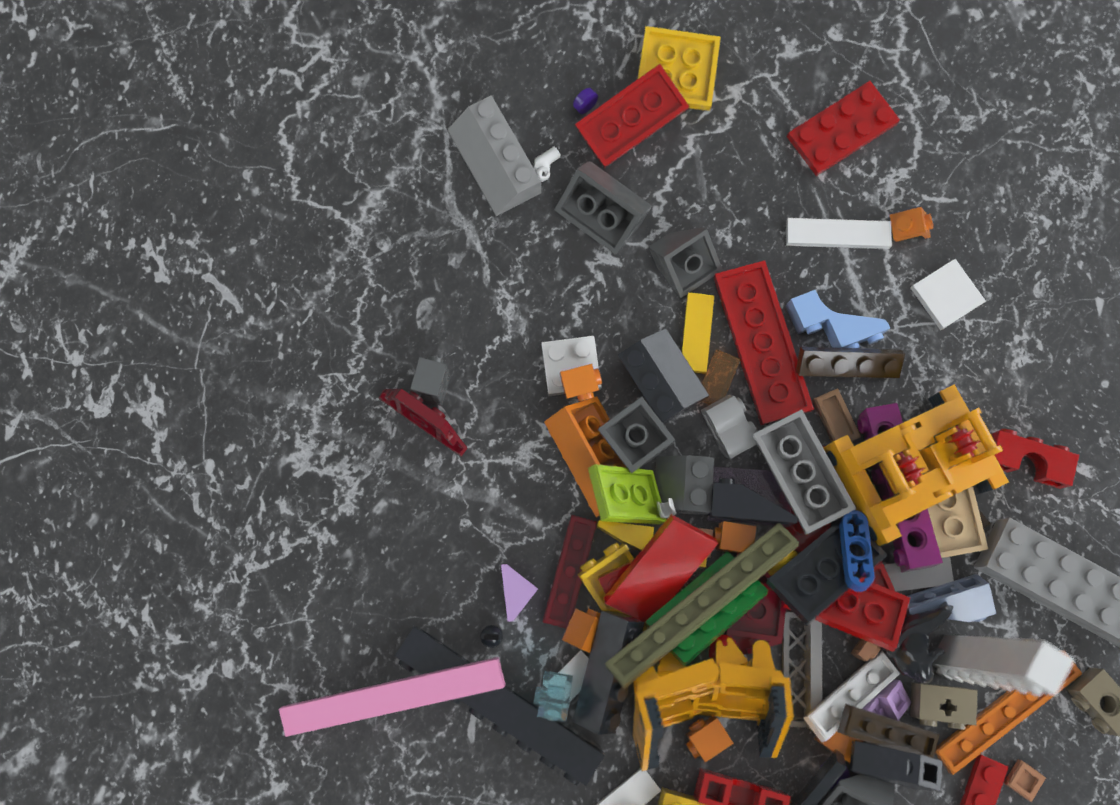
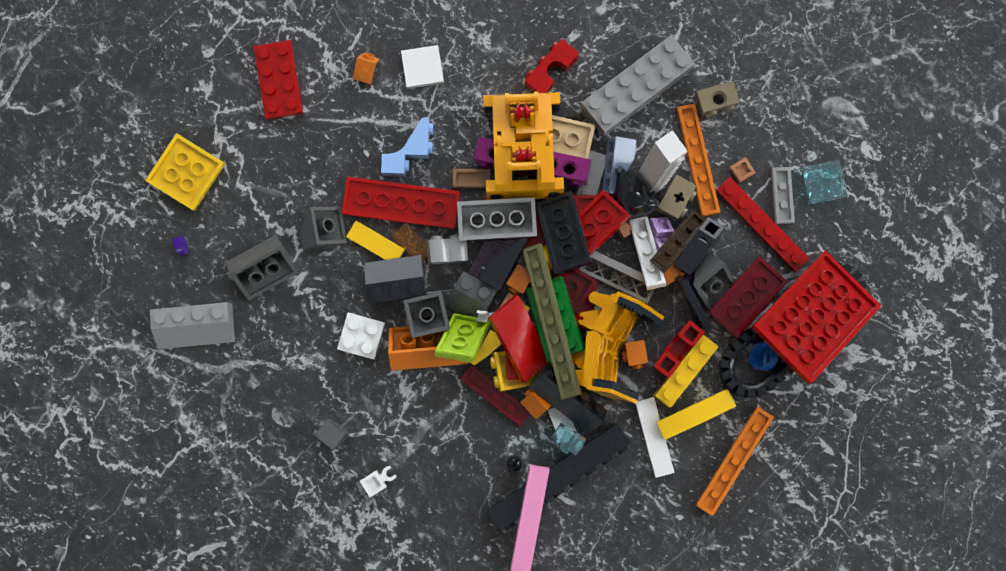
camera: 60 degrees left, 5 degrees up
dark red wing [378,389,468,457] -> none
lavender slope [501,564,538,622] -> none
white arm [533,147,561,182] -> none
orange brick [559,364,602,401] -> none
red plate [575,64,689,168] -> none
white tile [786,218,892,249] -> none
dark brown plate [796,347,905,378] -> none
blue beam [839,510,875,592] -> none
none -> white plate [360,466,397,497]

